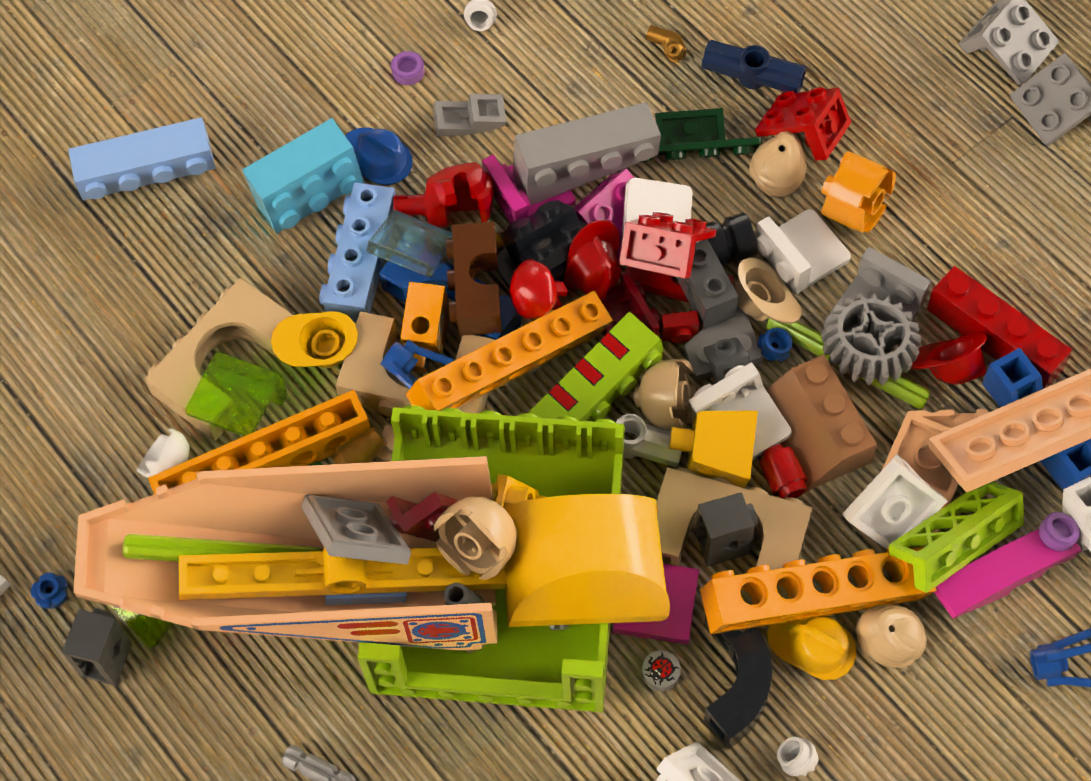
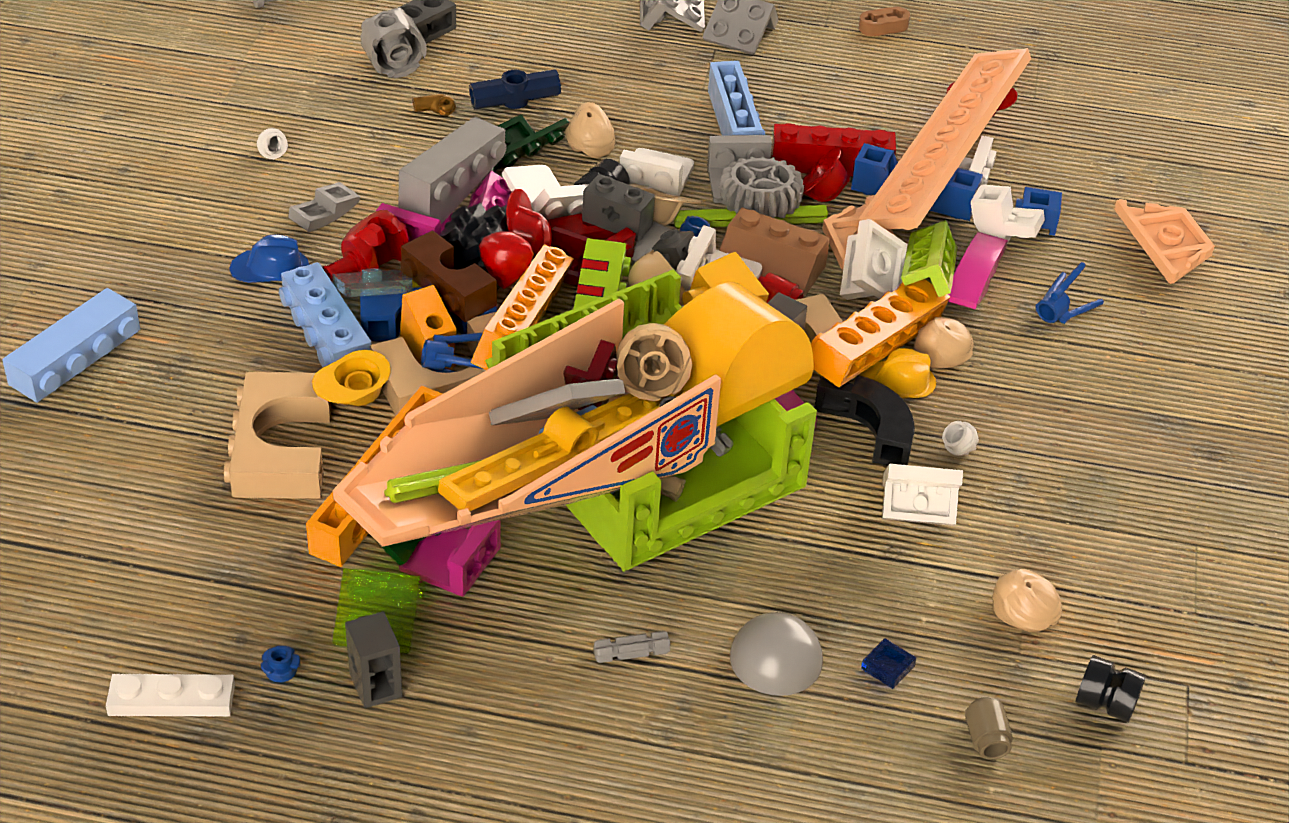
camera: 45 degrees left, 20 degrees down
white hair [136,428,190,478] -> none
clear neon green bracket [185,351,287,437] -> none
medium azure brick [242,118,364,234] -> none
medium lavender tile [391,51,425,85] -> none
bracket [619,212,716,279] -> none
tile [642,650,681,692] -> none
red bracket [755,87,851,161] -> none
light orange brick [821,151,896,234] -> none
medium lavender tile [1039,512,1080,552] -> none
none -> light blue brick [708,61,765,136]

